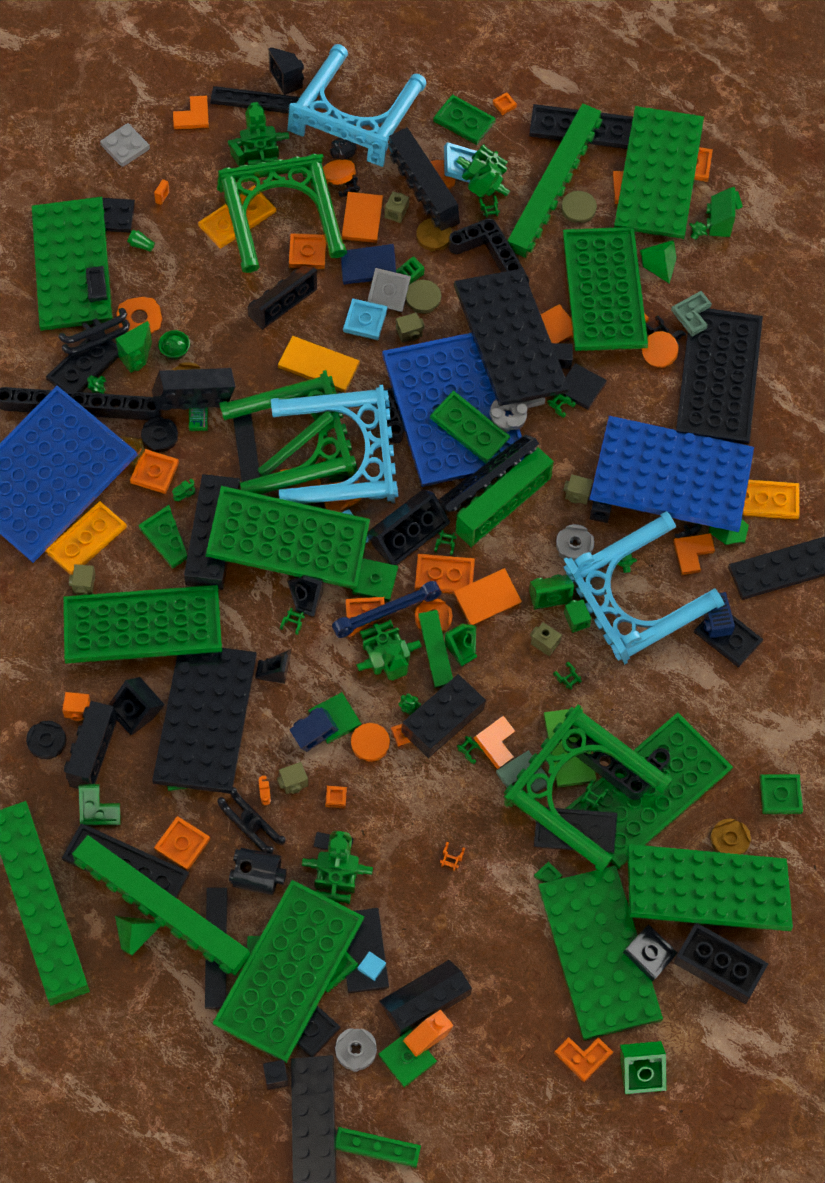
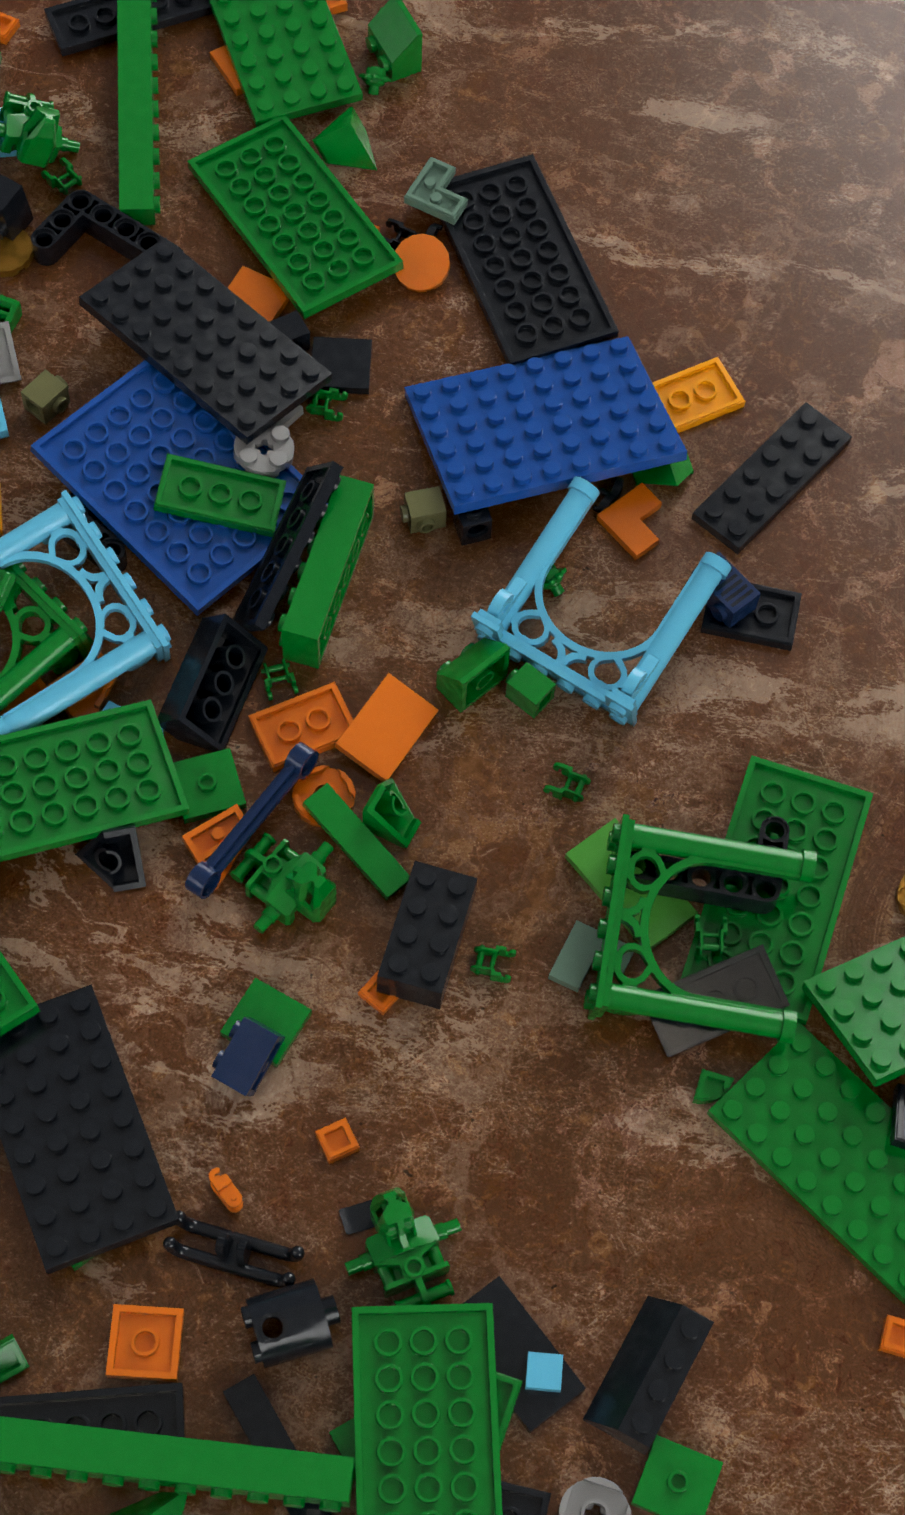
camera: 30 degrees left, 0 degrees up
black slope [255,649,292,684] -> none
olive brick [277,762,308,794] -> none
green piece [280,608,305,635] -> none
orange tile [351,723,390,762] -> none
green plant [398,693,421,715] -> none
orange slope [403,1010,454,1057] -> none
olive tile [406,280,441,314] -> none
orange piece [440,842,465,871] -> none
tile [474,716,515,769] -> none
olive brick [530,622,562,657] -> none
light grey plate [556,524,594,561] -> none
olive tile [561,191,597,223] -> none

